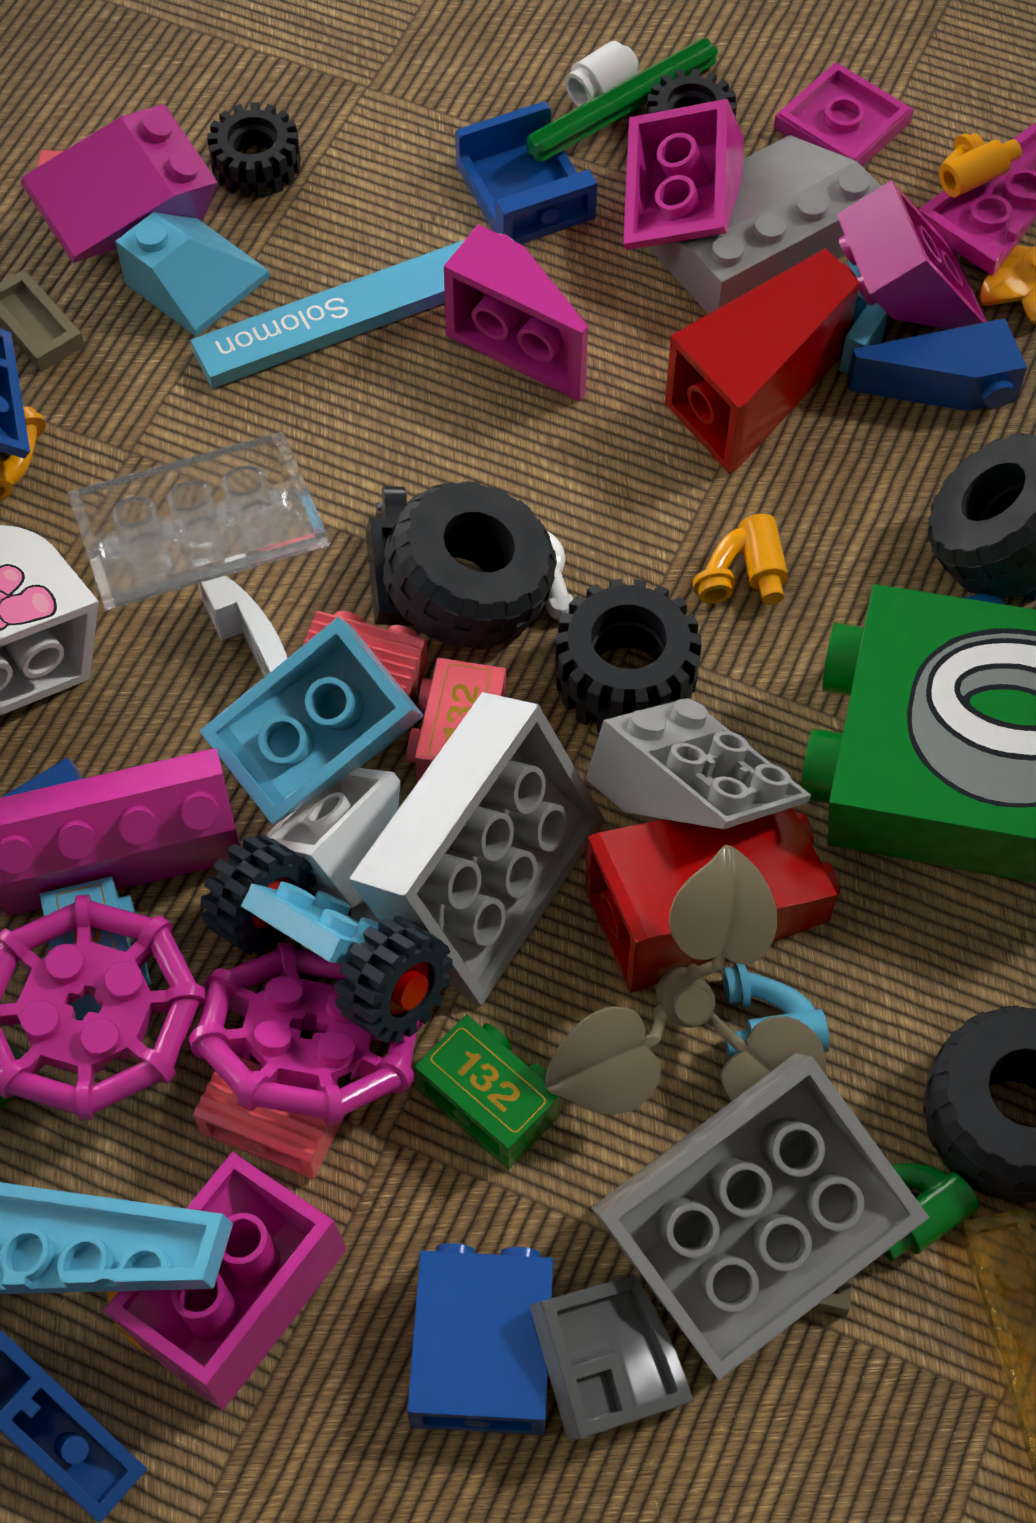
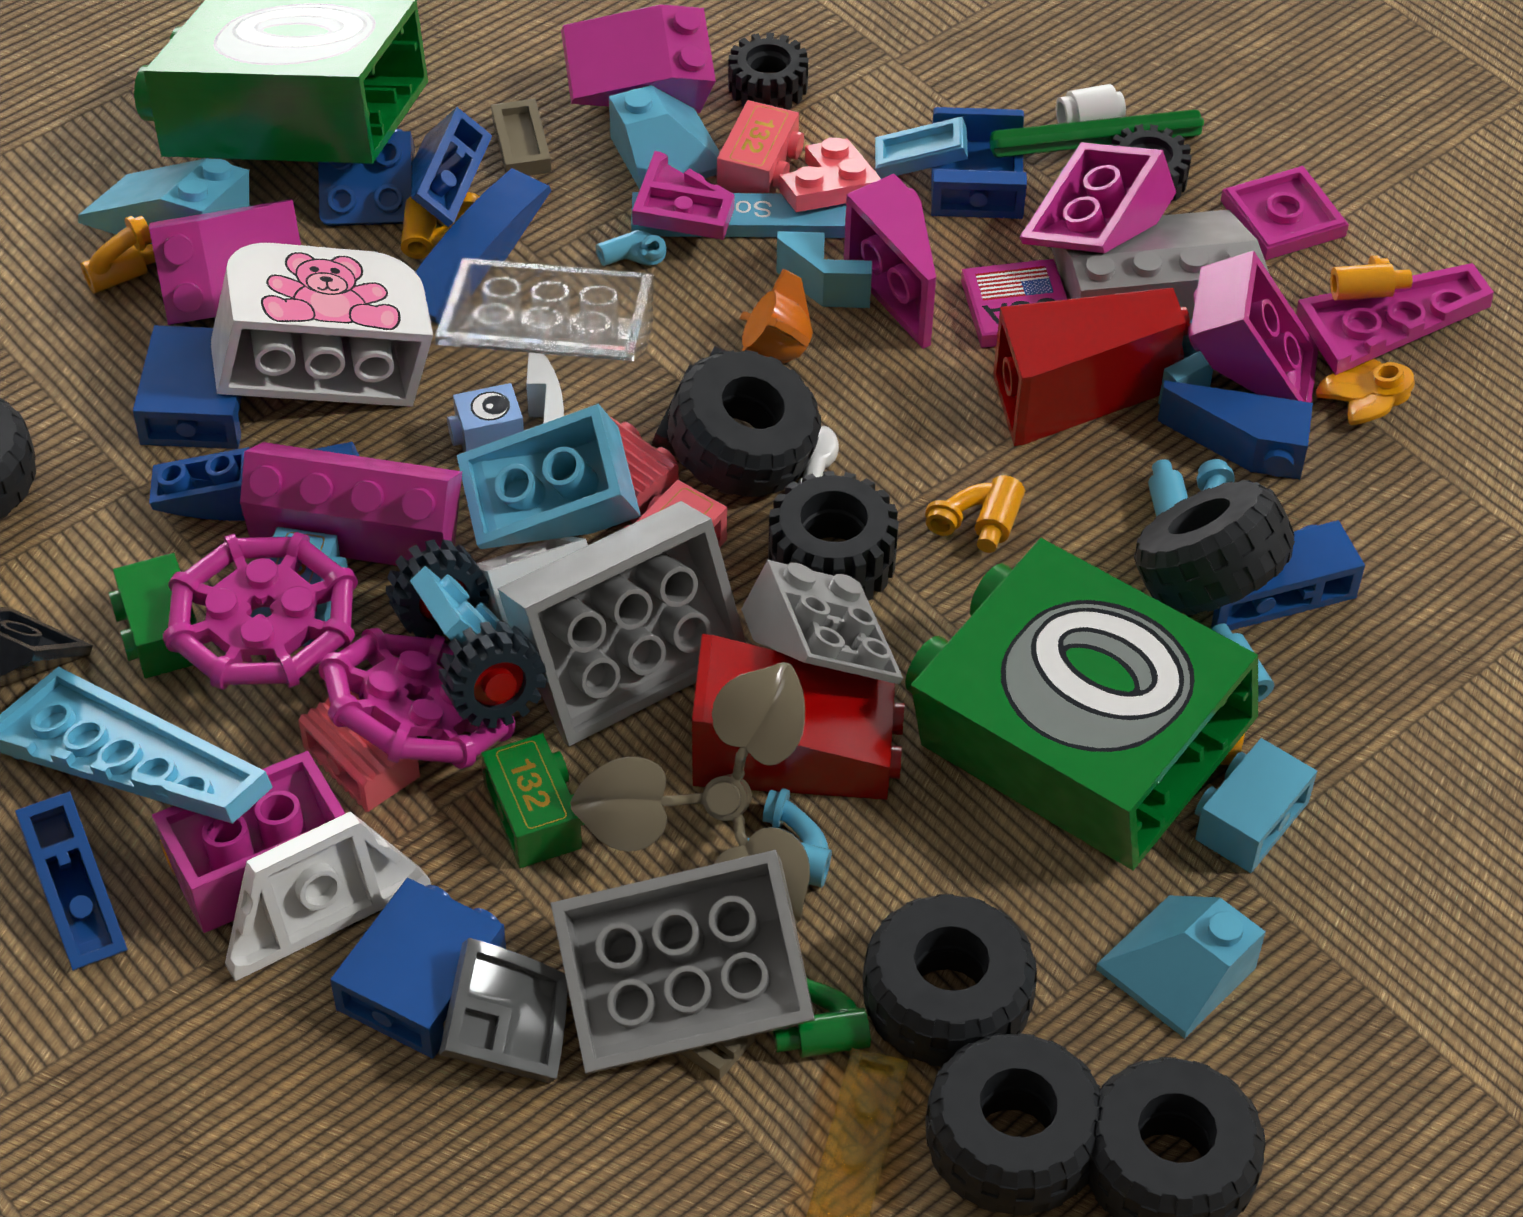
camera: 25 degrees right, 10 degrees down
none -> white wing [225,811,431,981]
none -> blue slope [415,168,552,325]
none -> light blue brick [447,383,524,452]
none -> medium azure arm [595,230,667,266]
none -> dark pink wing [632,151,735,240]
none -> coral brick [717,100,804,193]
none -> orange piece [739,269,813,364]
none -> medium azure slope [776,231,872,308]
none -> coral plate [779,138,881,212]
none -> medium azure tile [875,117,968,179]
none -> tile [961,259,1067,348]
none -> medium azure plant [1148,459,1235,517]

